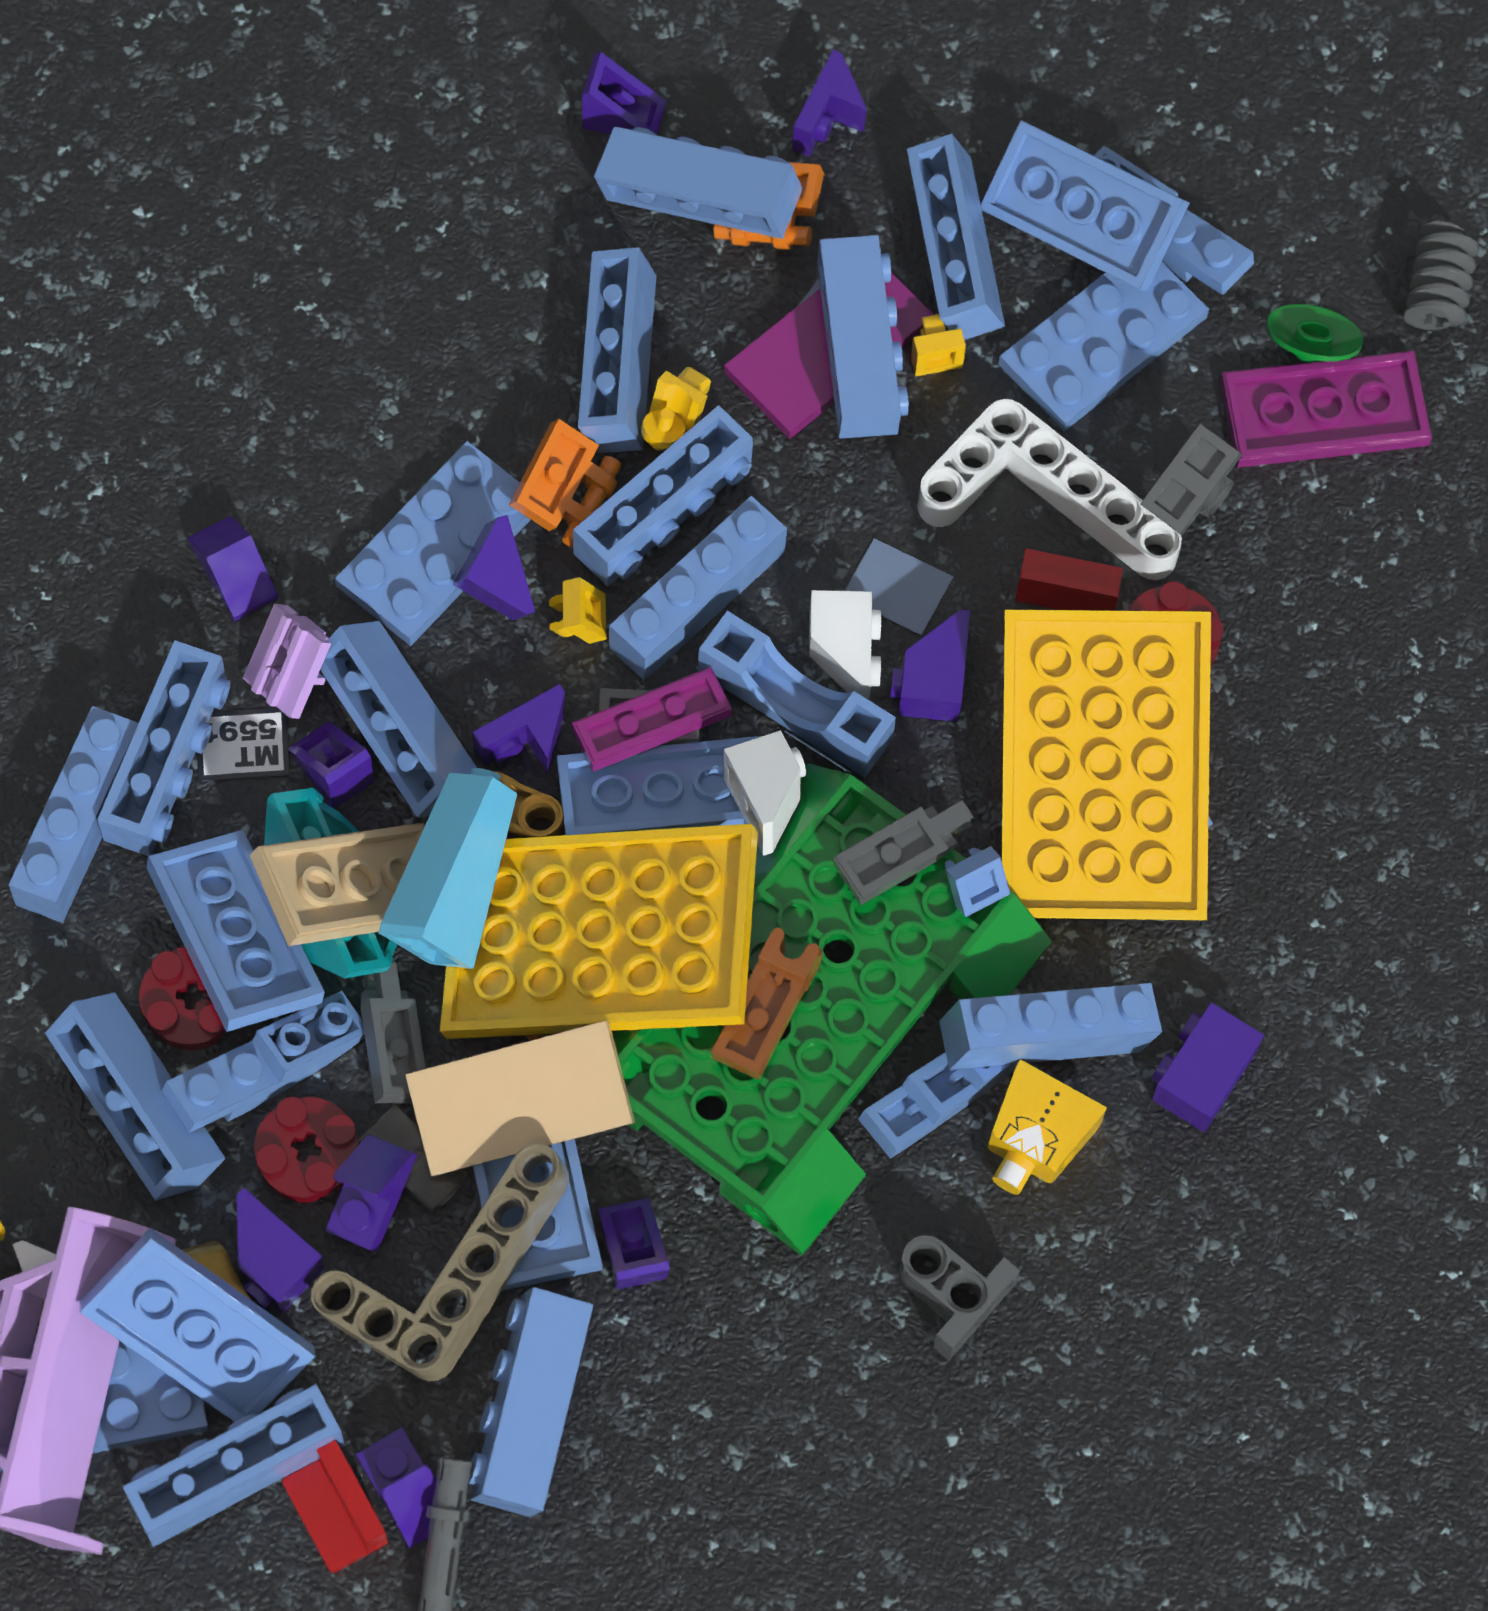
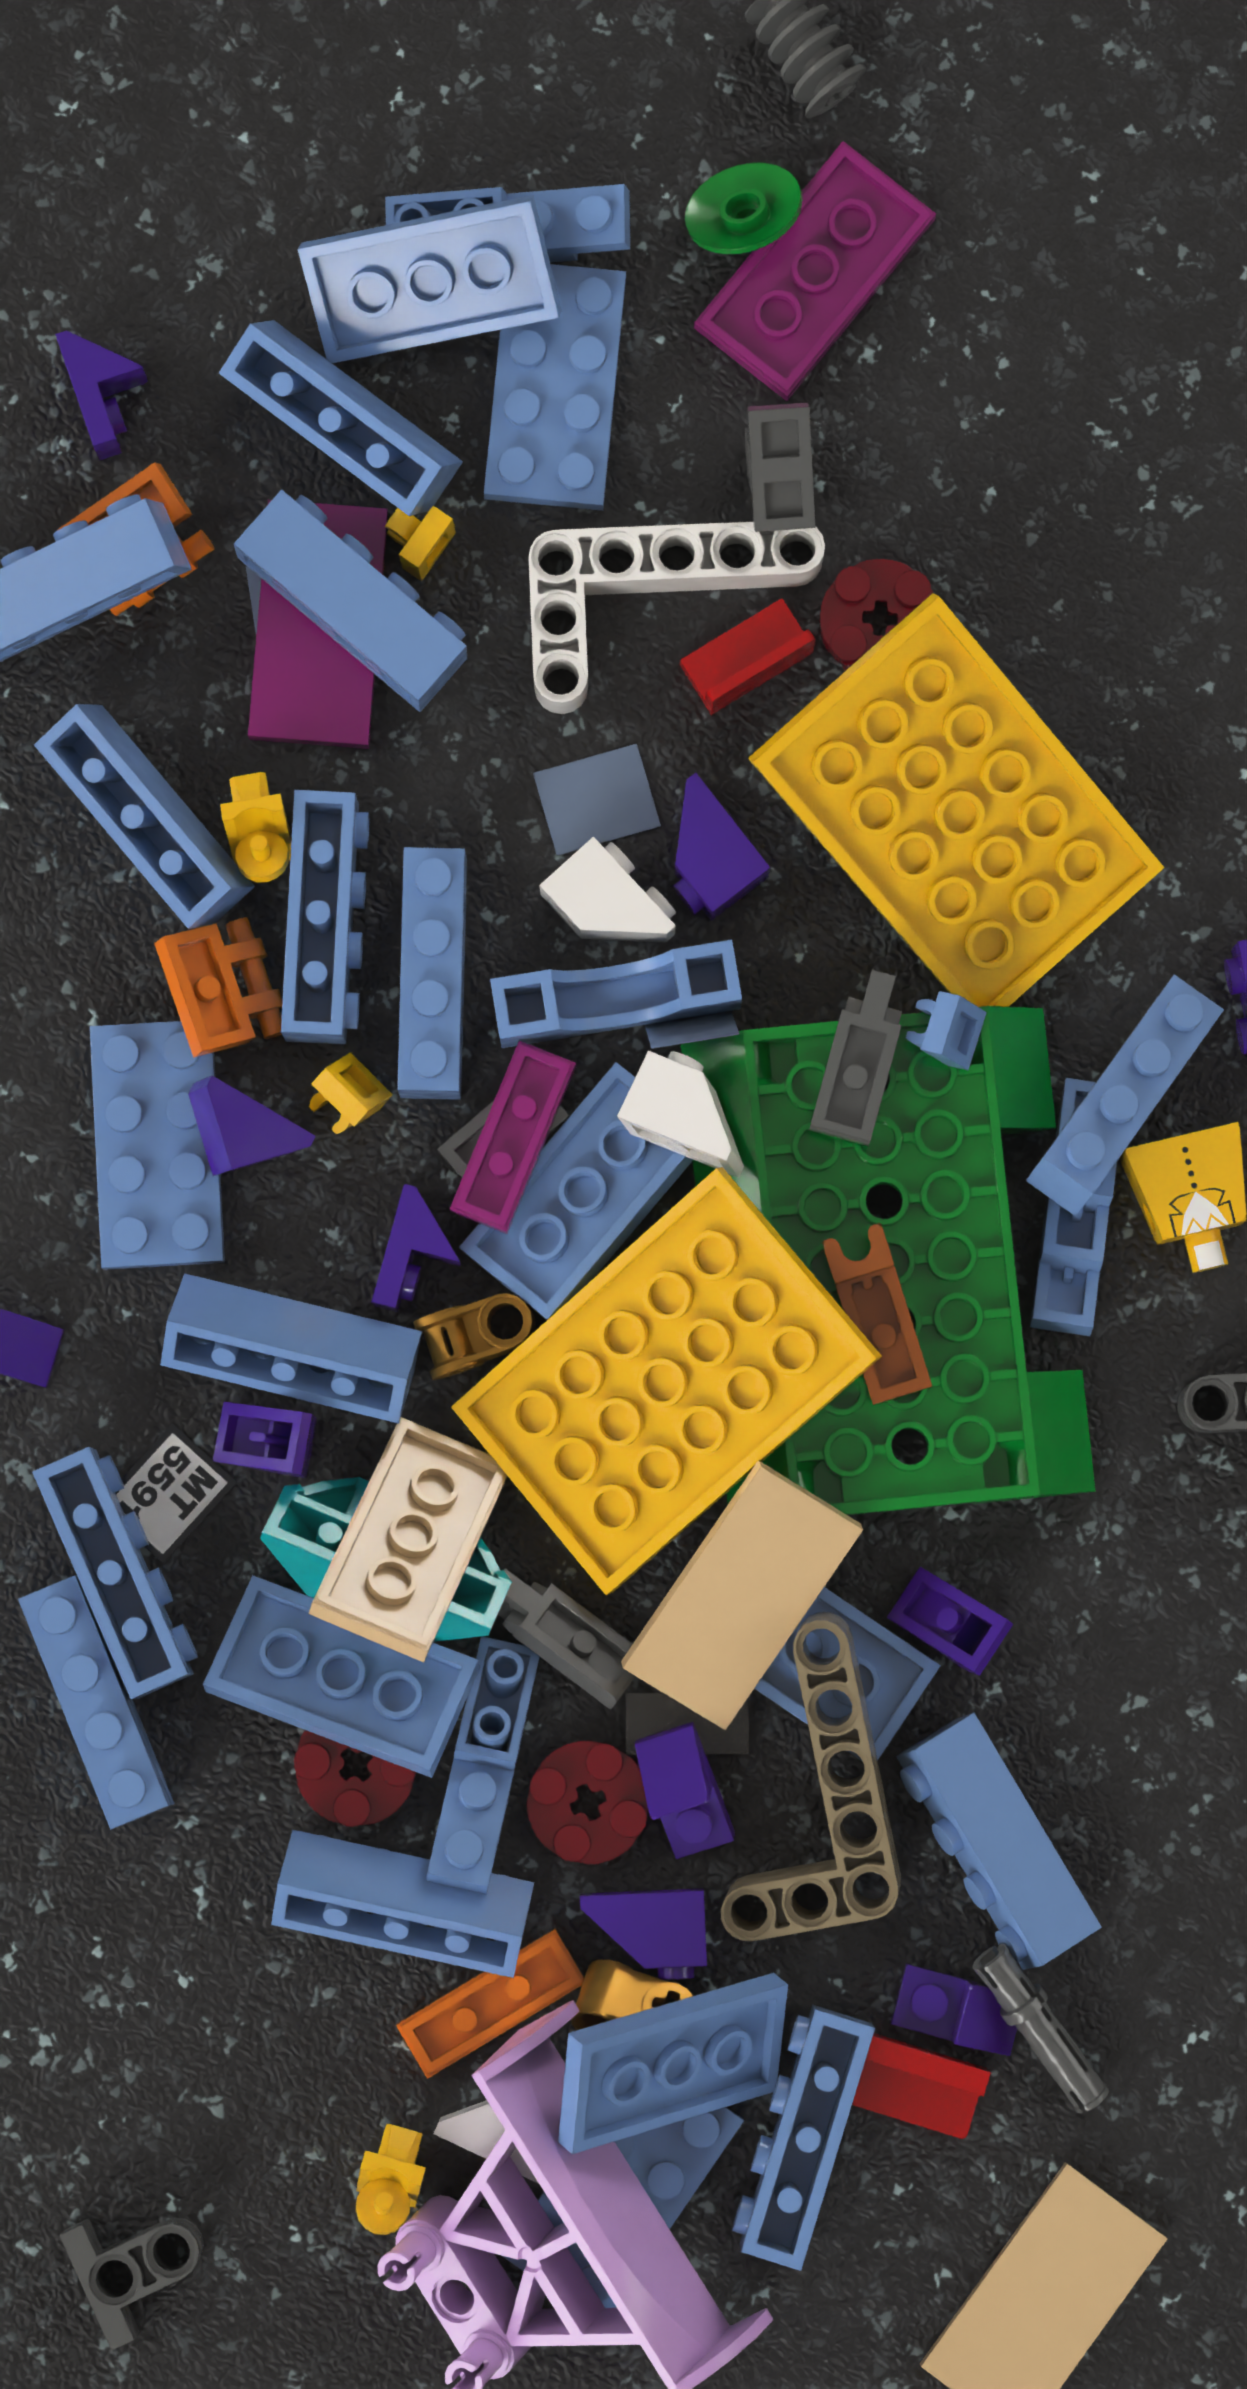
camera: 40 degrees left, 15 degrees up
lavender piece [243,604,331,719] -> none
medium azure slope [378,768,517,969] -> none
none -> orange tile [396,1928,585,2079]

